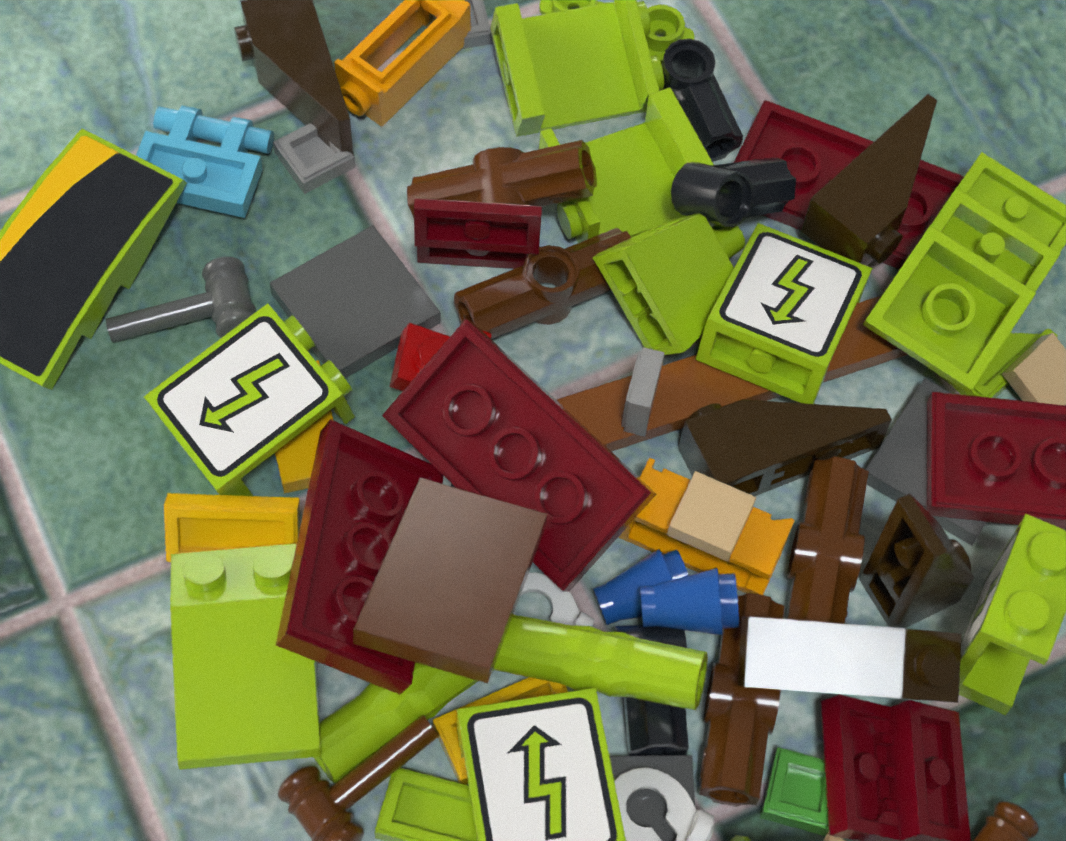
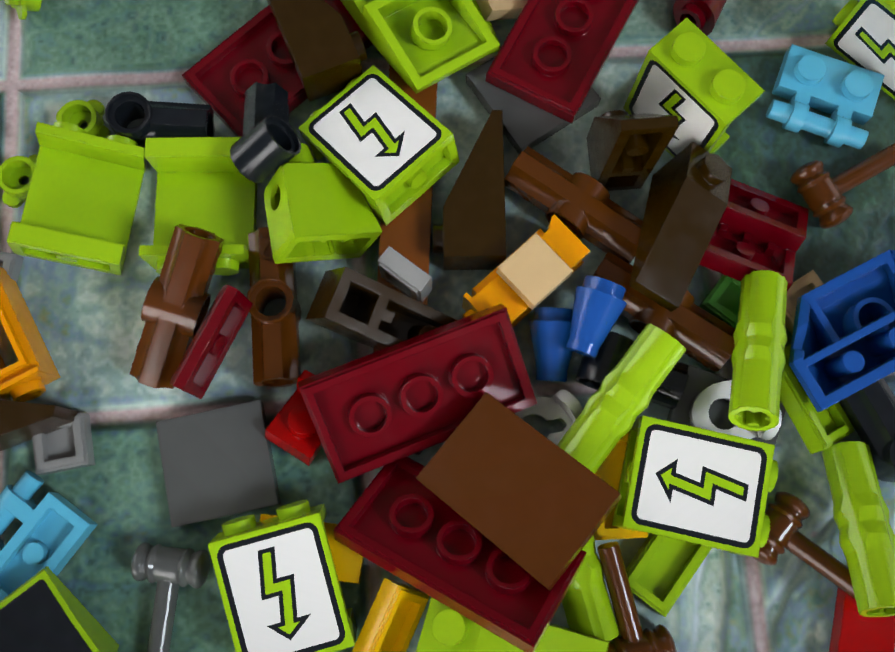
camera: 65 degrees left, 15 degrees up
none -> dark brown slope [306,267,457,350]
none -> lime axle [728,270,788,431]

